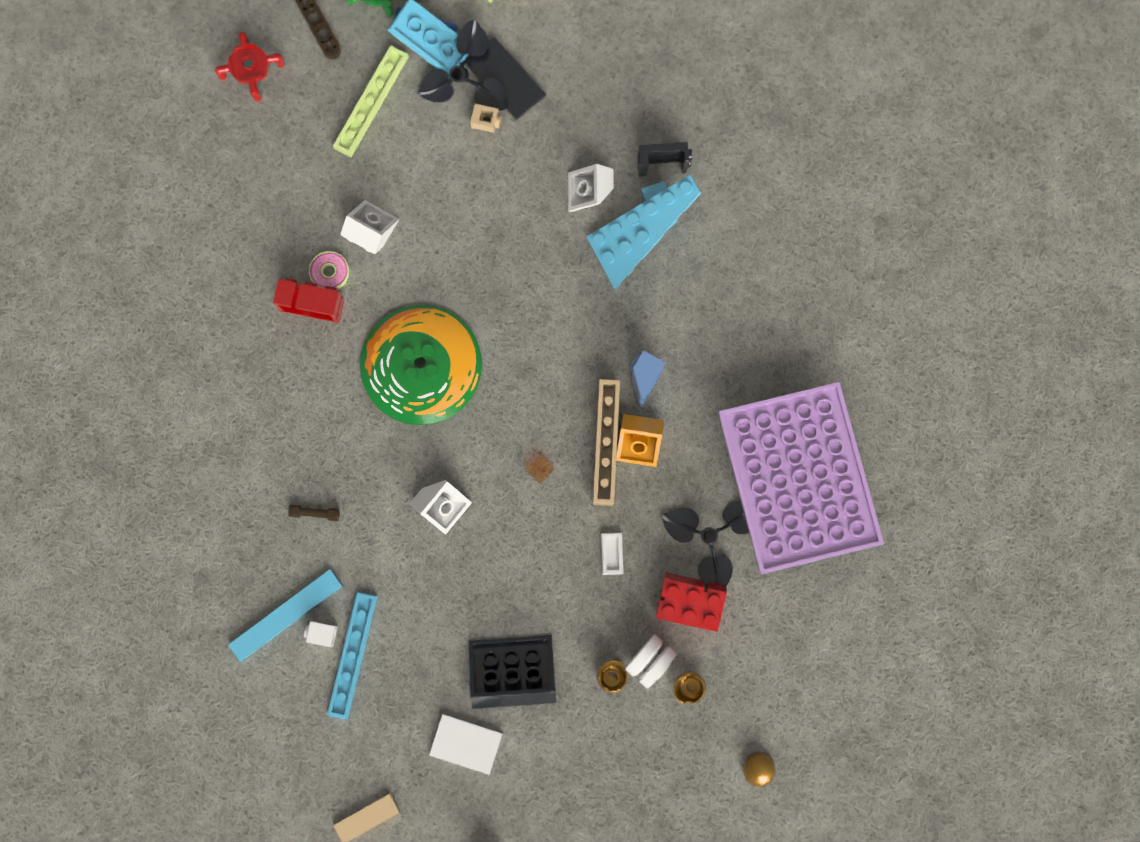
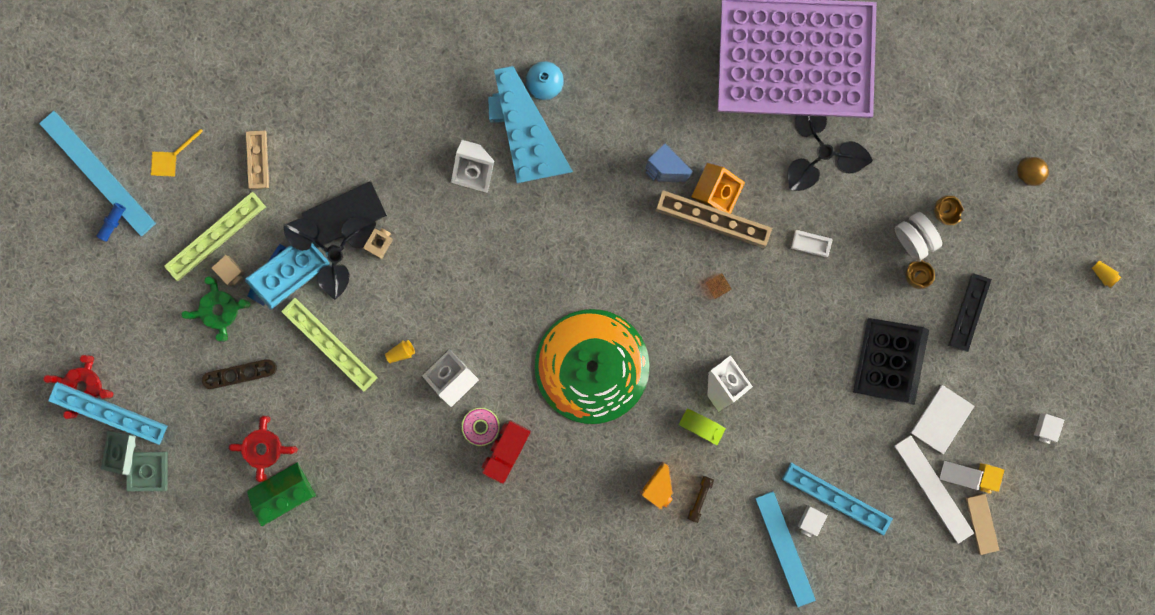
camera: 80 degrees left, 5 degrees up
black panel [637,142,692,177] -> none
red piece [656,572,727,632] -> none
none -> green slope [247,462,316,526]
none -> yellow cone [385,340,415,364]
none -> medium azure cylinder [526,61,564,100]
none -> light orange slope [640,462,673,509]
none -> lime brick [679,408,726,445]
none -> white tile [894,435,974,544]
none -> white tile [939,461,983,490]
none -> black plate [948,273,992,352]
none -> yellow brick [979,463,1005,494]

